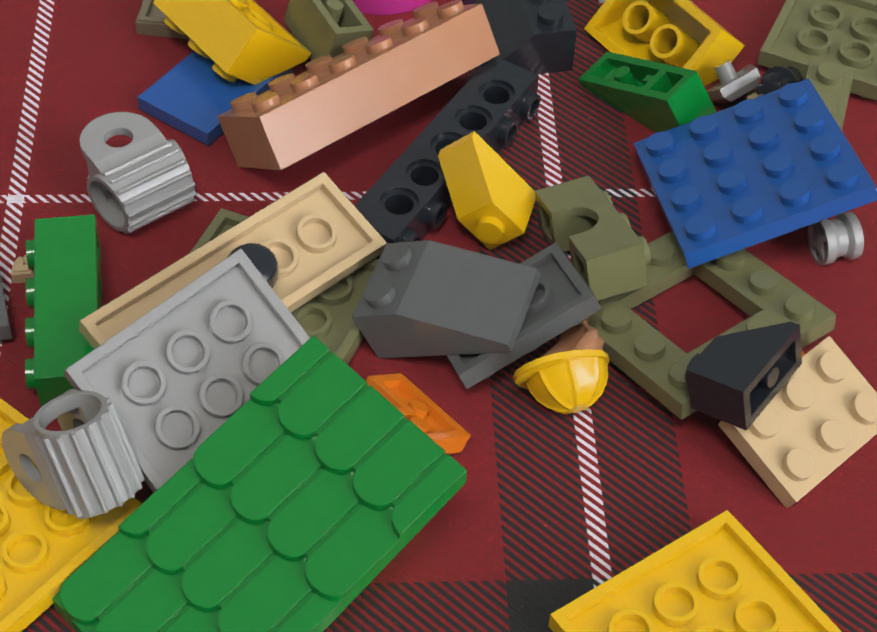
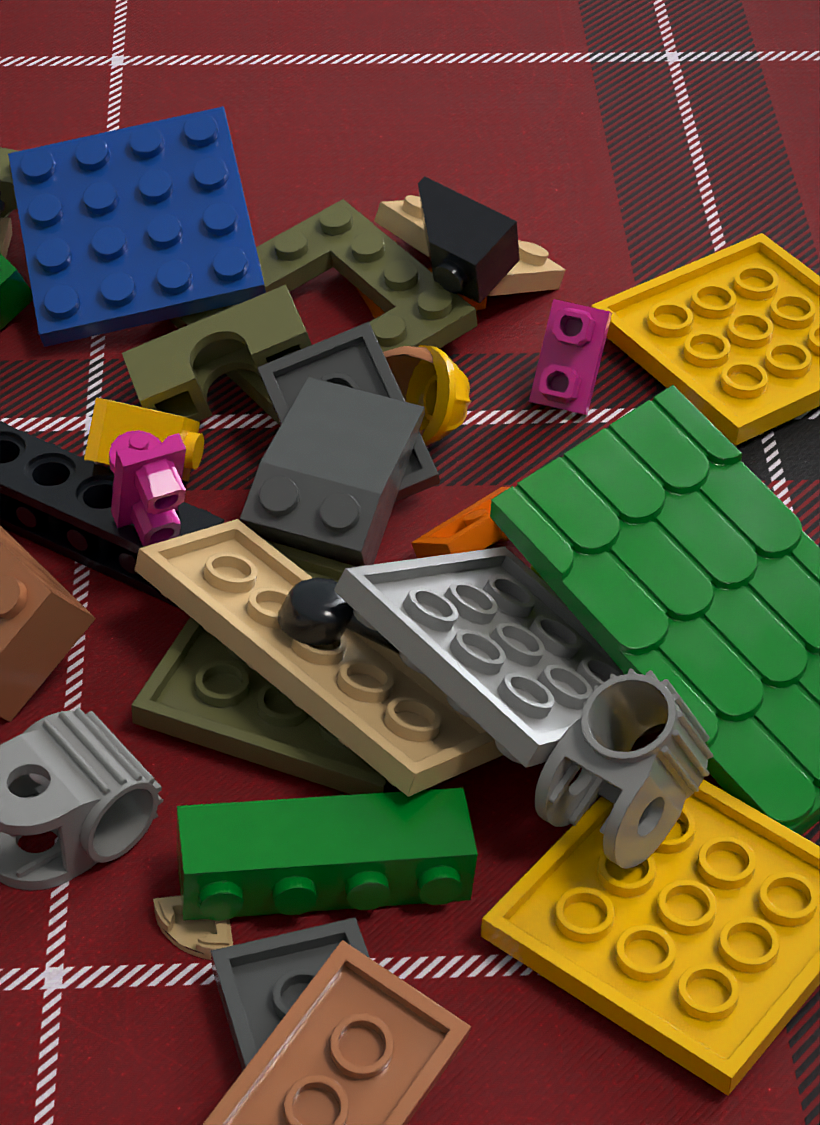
camera: 90 degrees left, 5 degrees down
none -> dark pink hips [109,430,186,546]
none -> dark pink hips [529,299,612,416]

